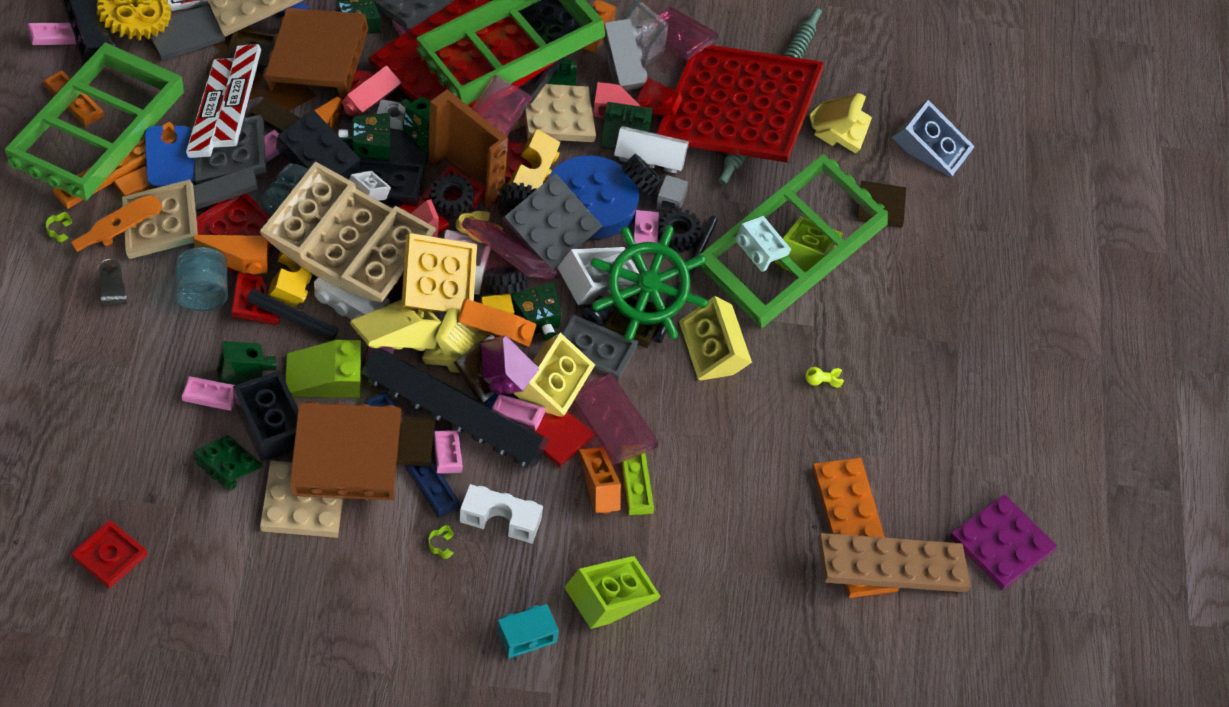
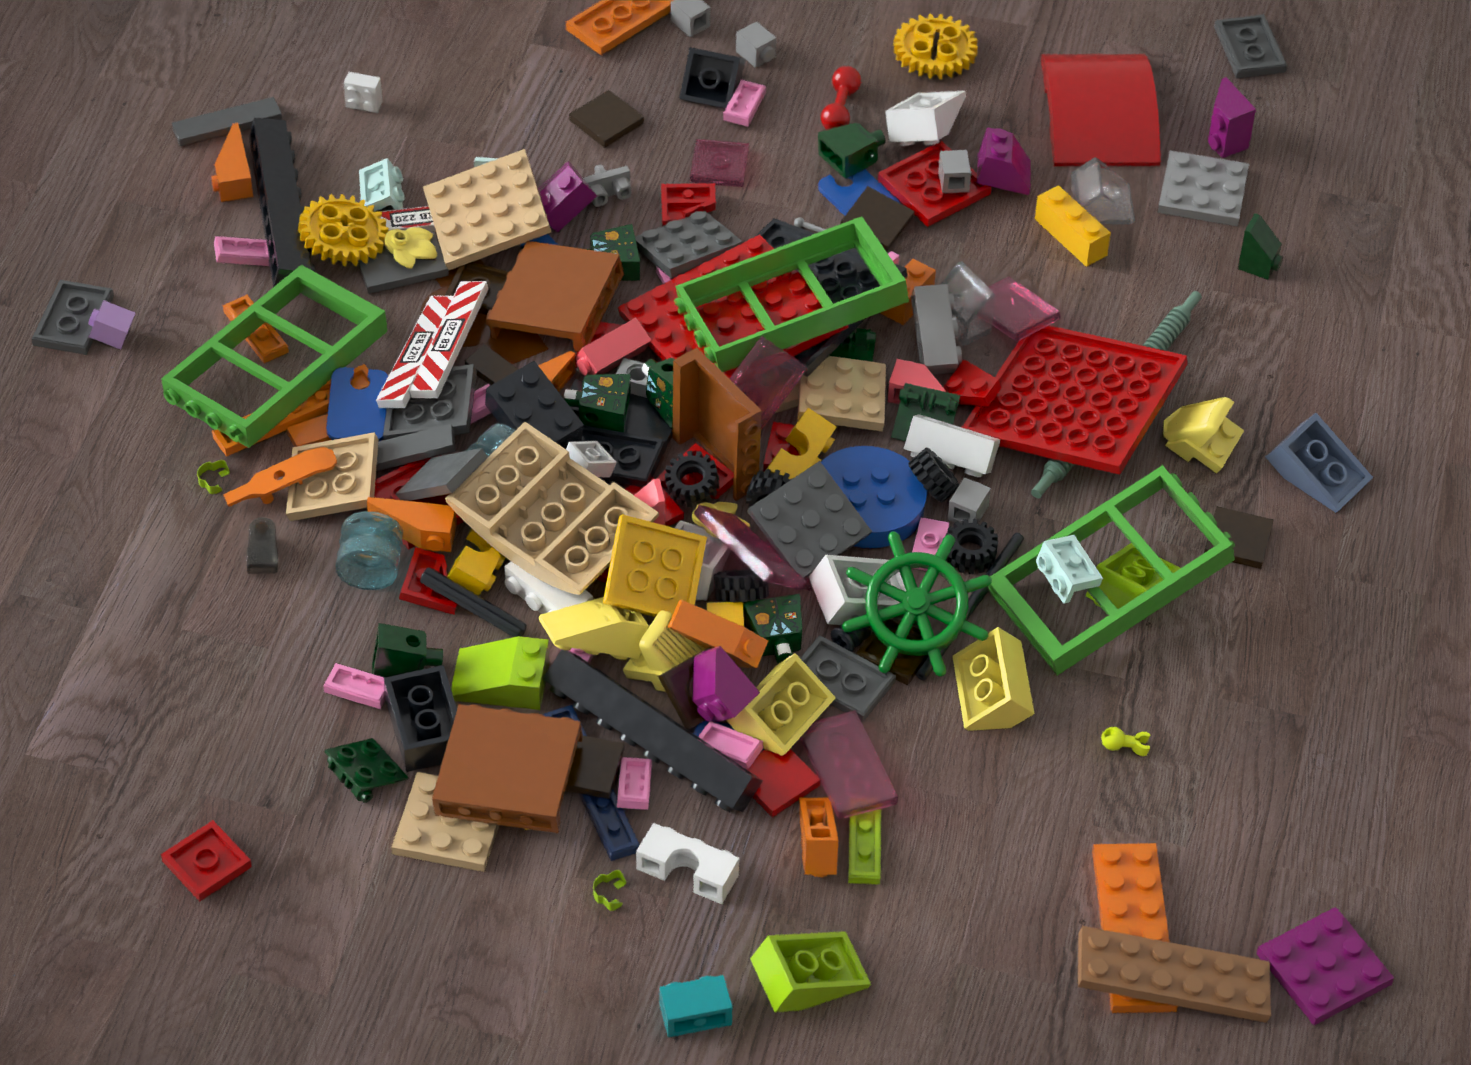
camera: 15 degrees right, 5 degrees down
none -> light yellow plate [385,227,437,269]
none -> dark grey tile [396,448,487,501]

